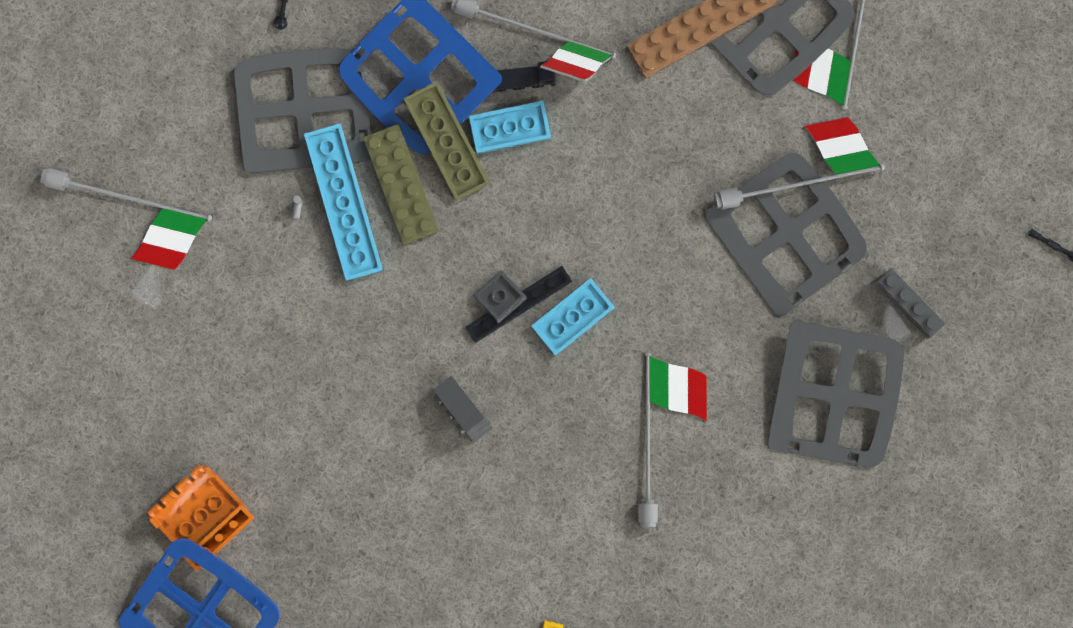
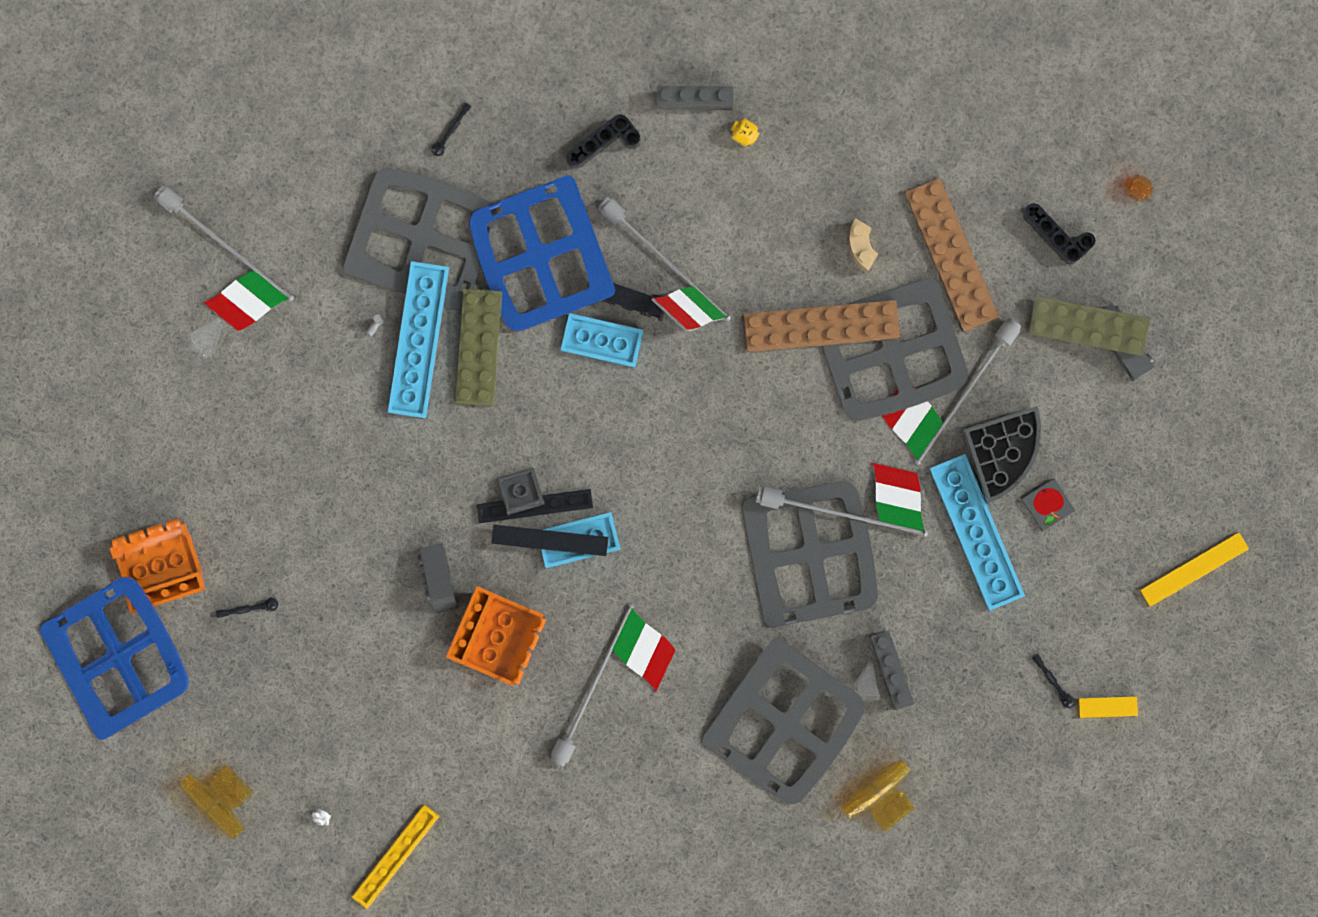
camera: 25 degrees right, 0 degrees up
olive plate [403,81,490,201] -> none
none -> black piece [216,598,279,618]
none -> orange slope [446,586,546,686]
none -> black tile [491,524,609,557]
none -> clear yellow plate [841,759,915,832]
none -> medium azure plate [929,454,1025,611]
none -> dark grey brick [962,406,1041,504]
none -> tile [1022,479,1075,532]

